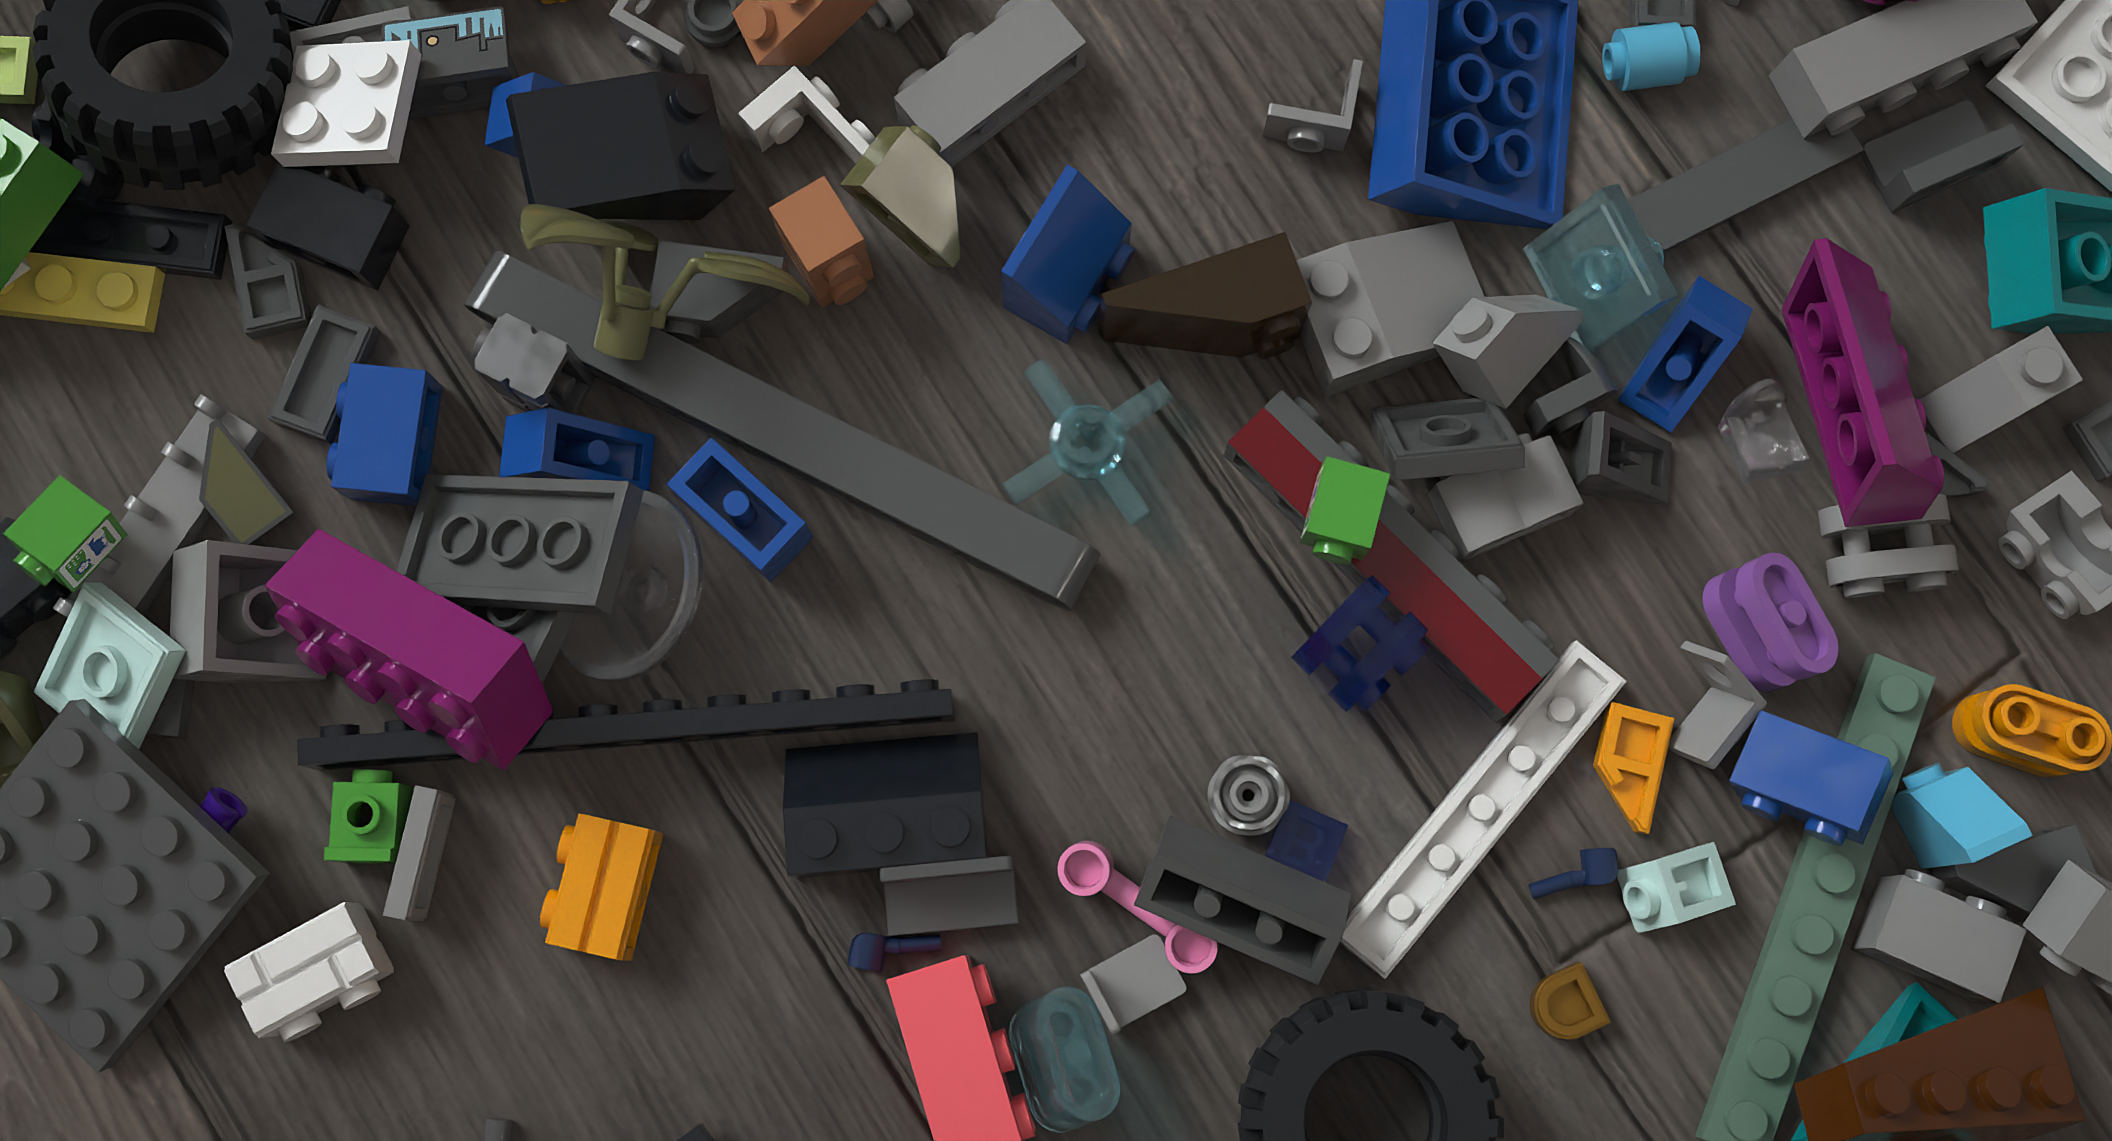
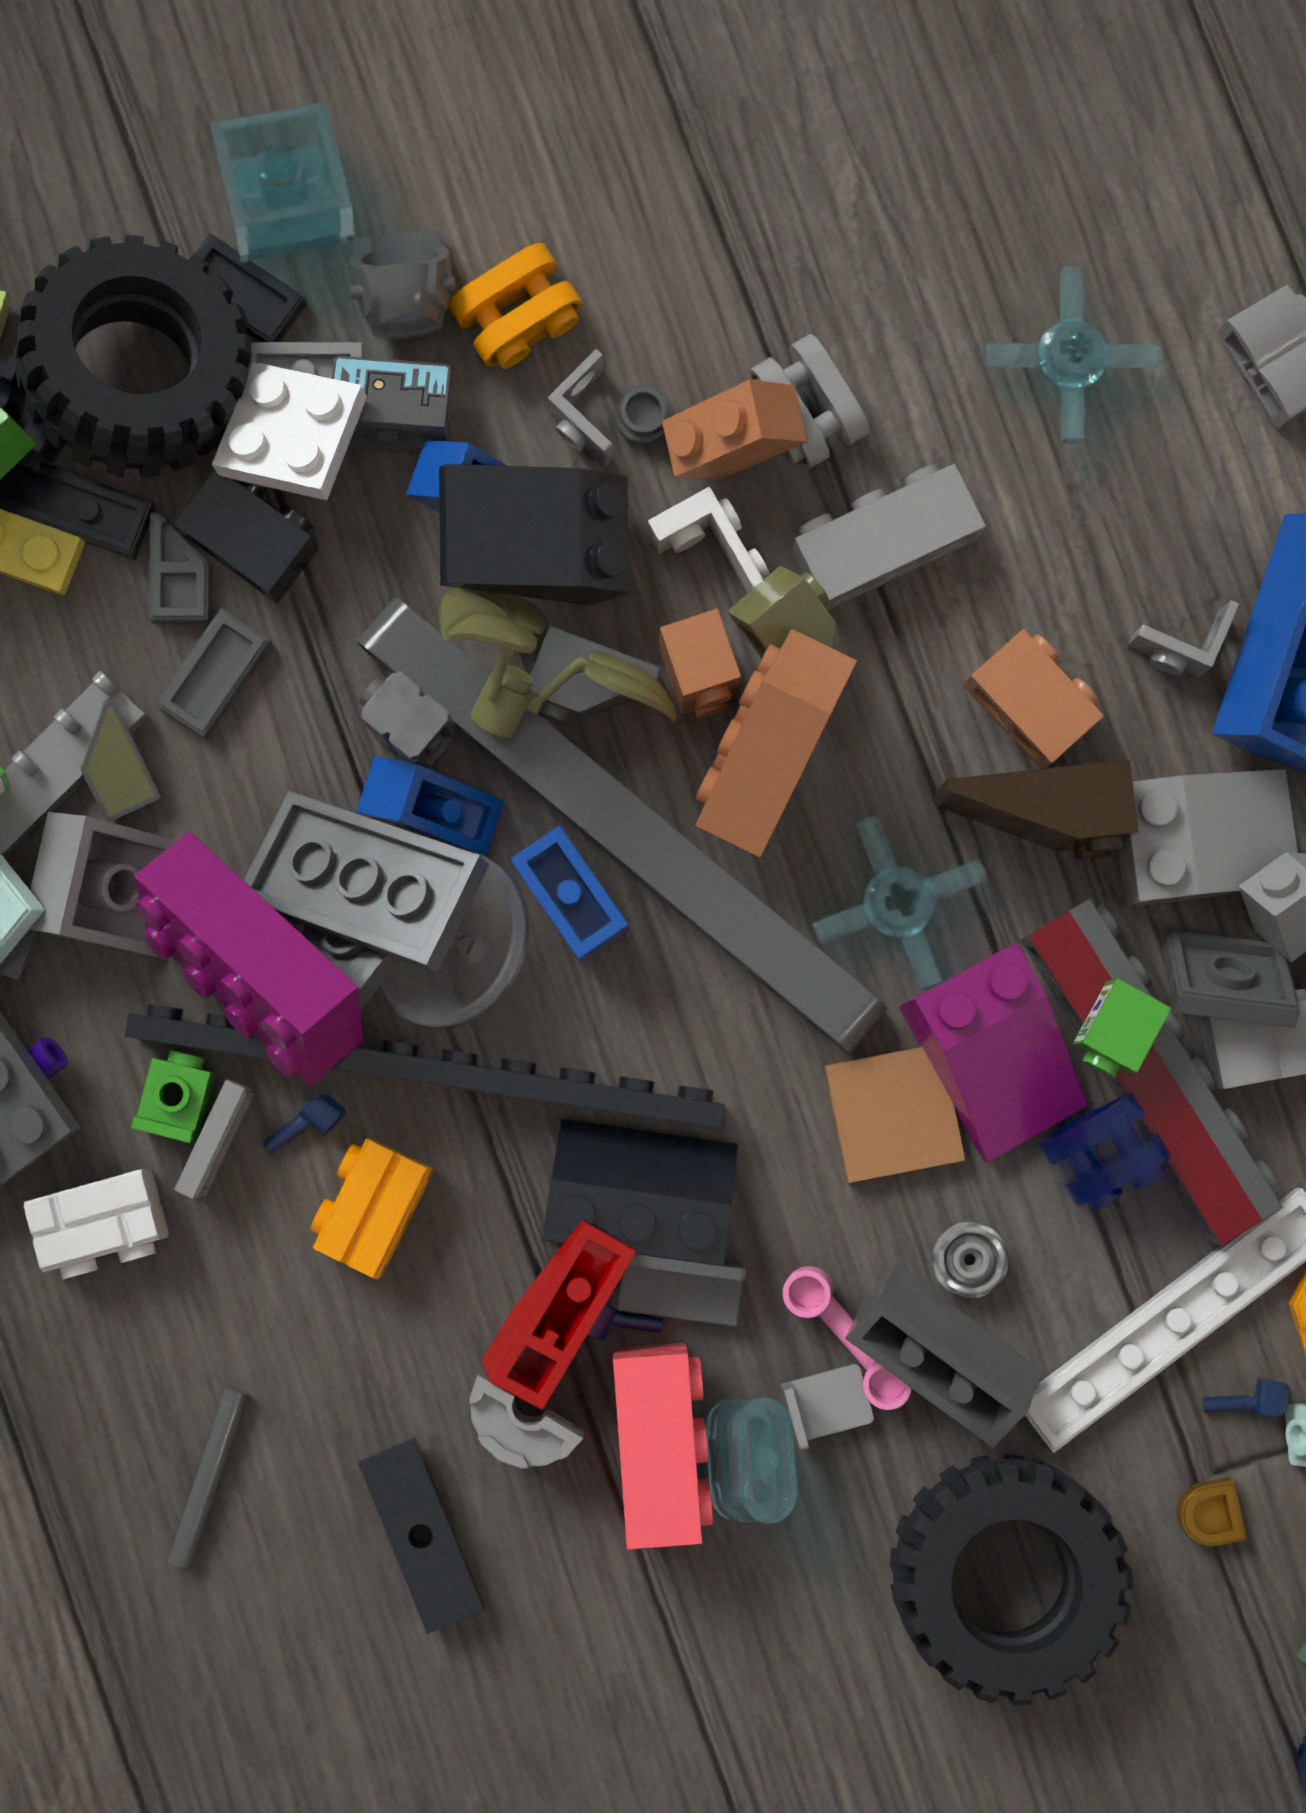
camera: 10 degrees right, 5 degrees up
blue brick [326,363,443,506] -> none
blue slope [1001,164,1135,344] -> none
clear blue tile [1264,800,1349,882] -> none
none -> dark blue hand [263,1095,346,1154]
none -> light grey cylinder [469,1367,585,1469]
none -> red slope [482,1220,636,1410]
none -> nougat brick [695,629,857,858]
none -> medium nougat tile [824,1047,965,1183]
none -> magenta slope [898,942,1088,1163]
none -> nougat brick [963,628,1104,769]

